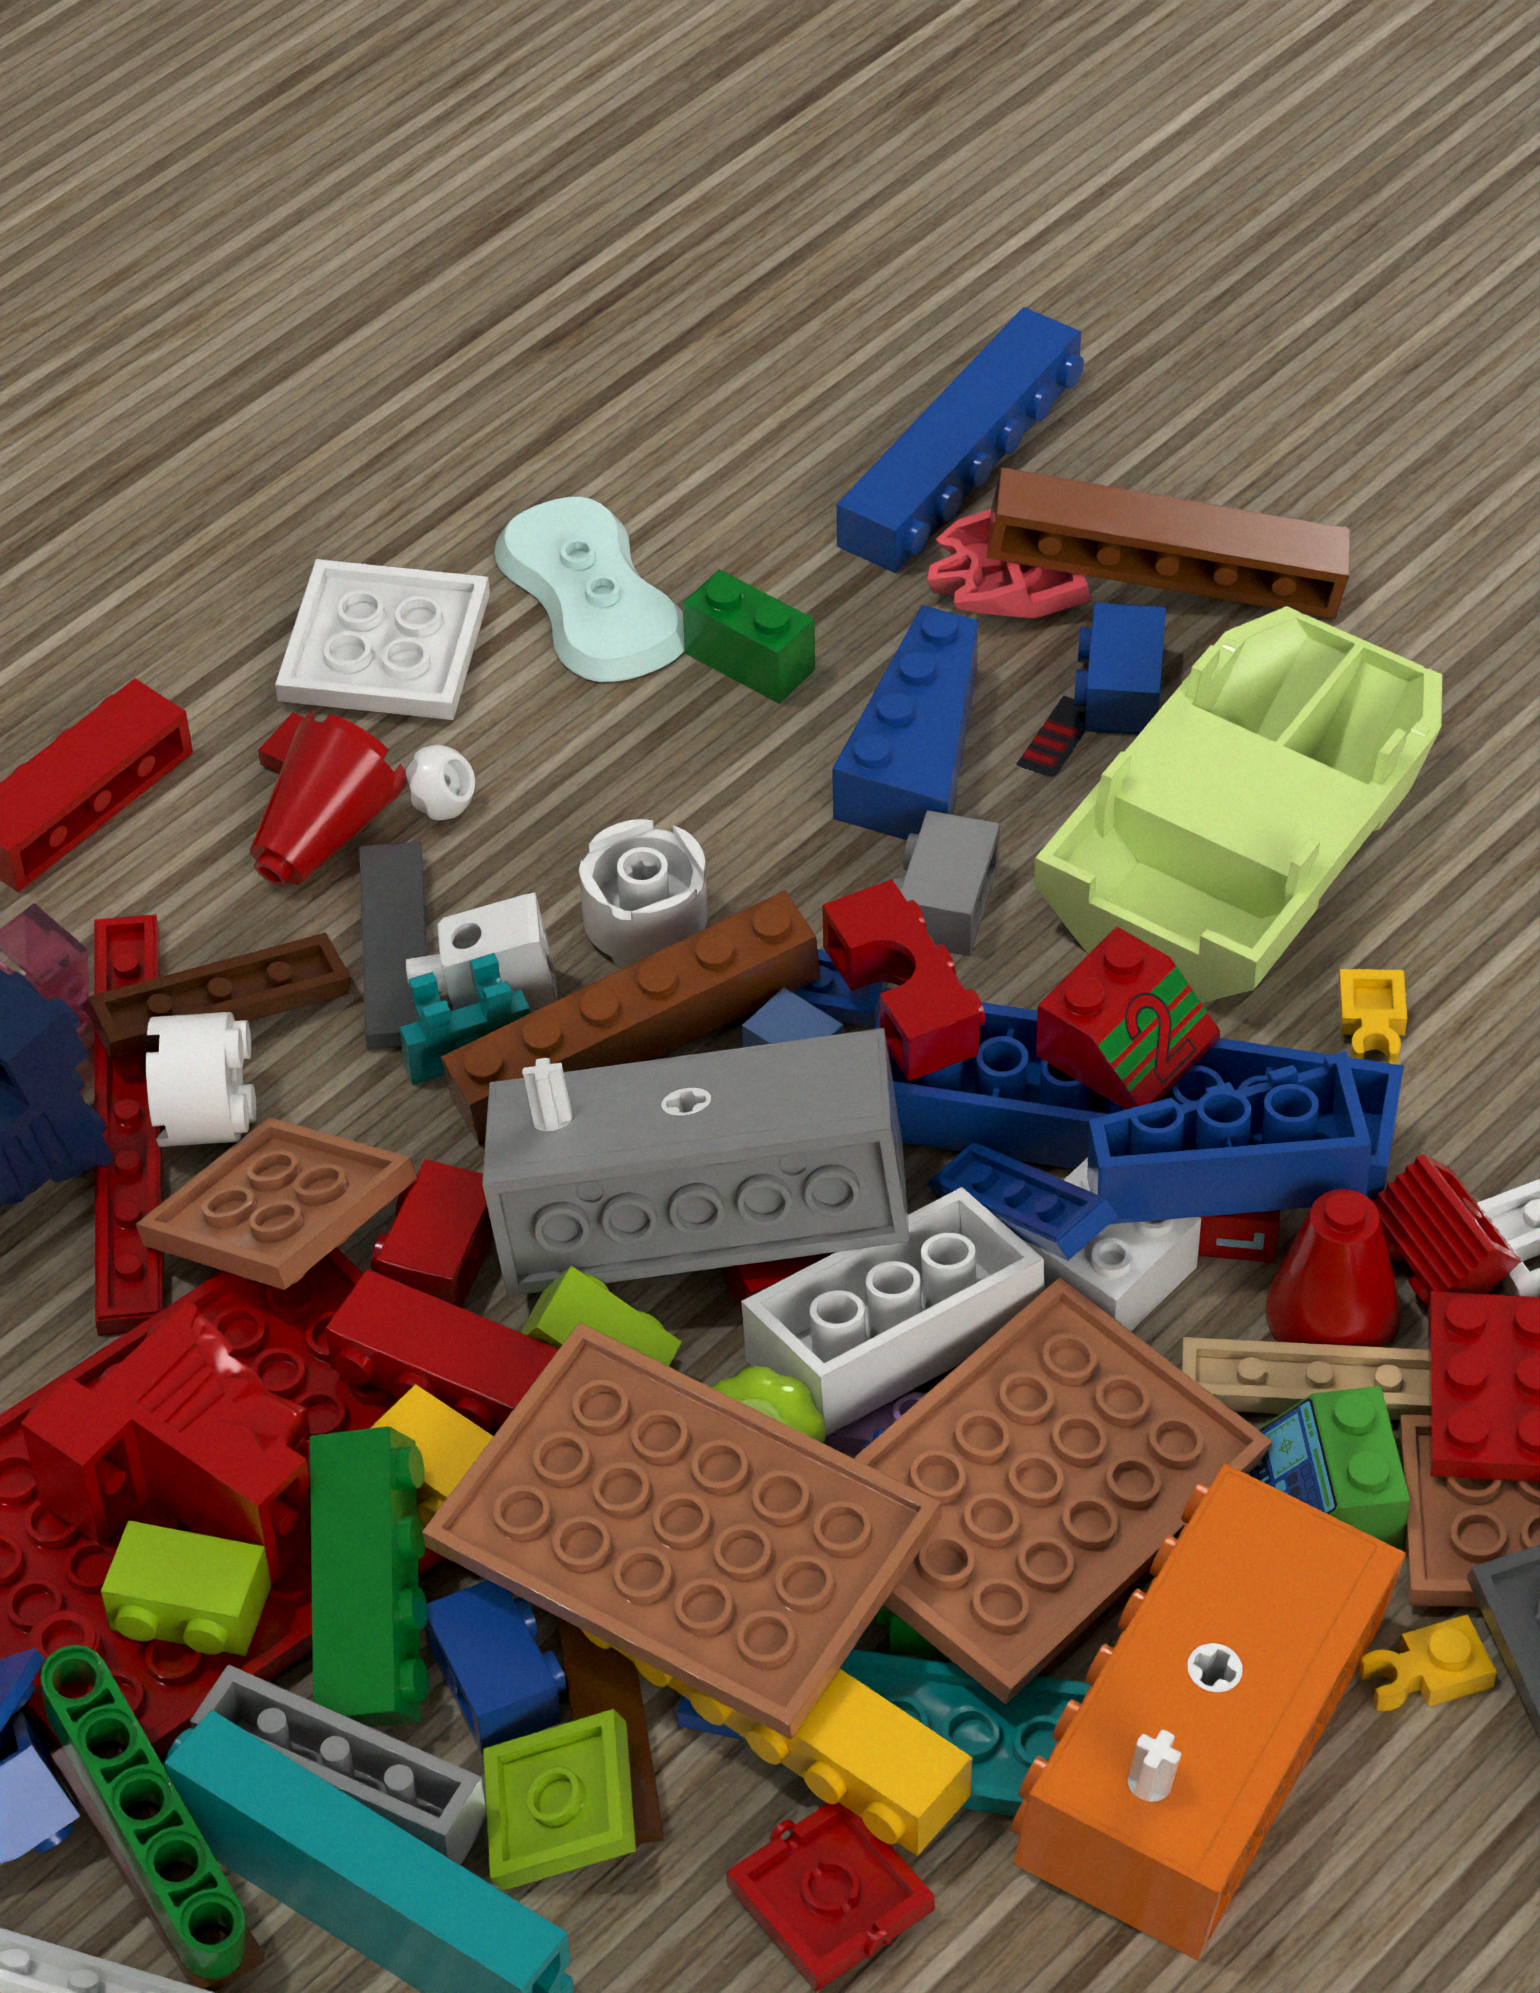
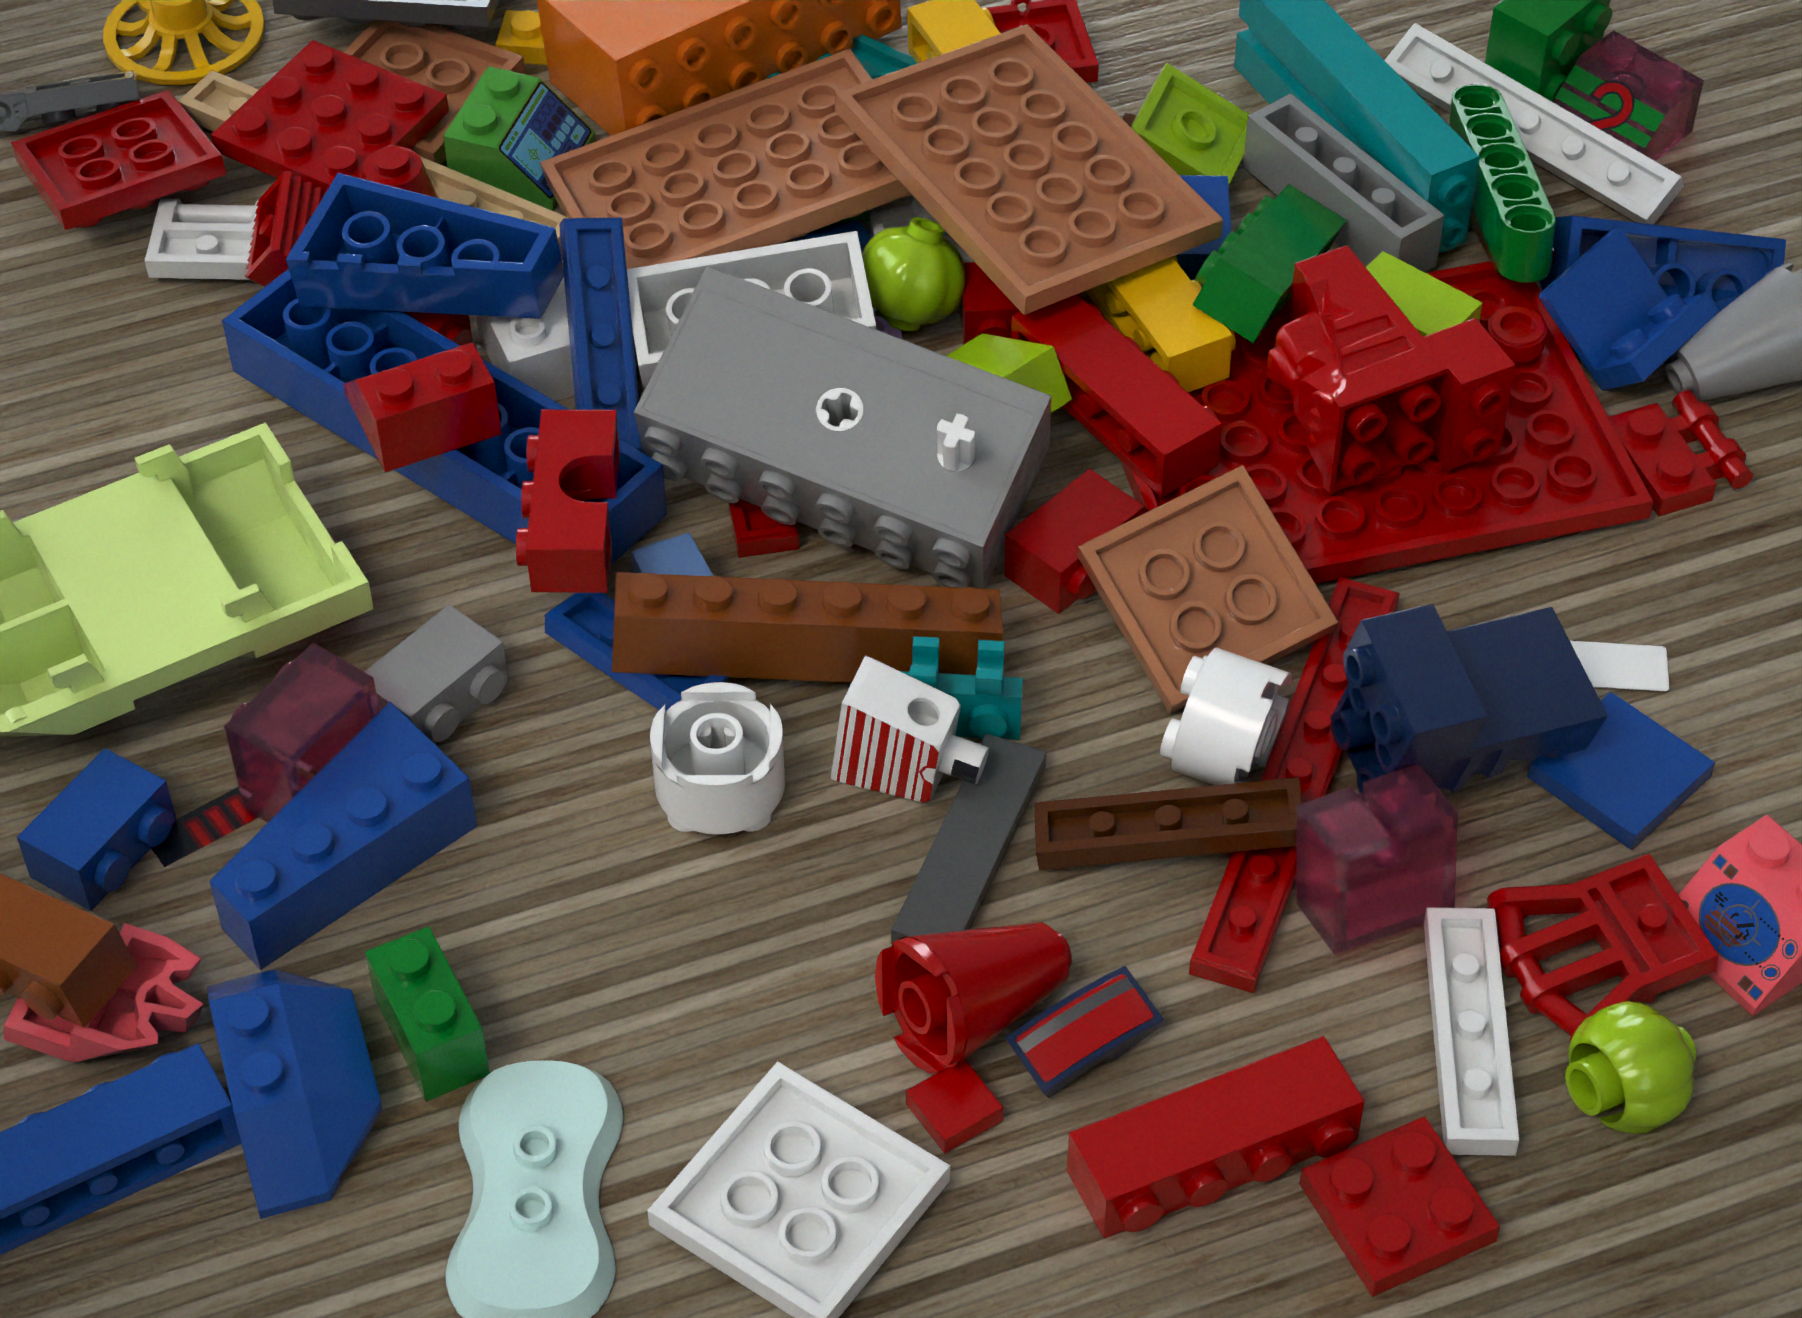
camera: 155 degrees left, 0 degrees up
white plate [406,745,475,820] -> none
yellow plate [1338,969,1407,1065] -> none
none -> blue wedge [207,969,383,1219]
none -> clear pink piece [224,642,380,823]
none -> slope [1005,966,1166,1098]

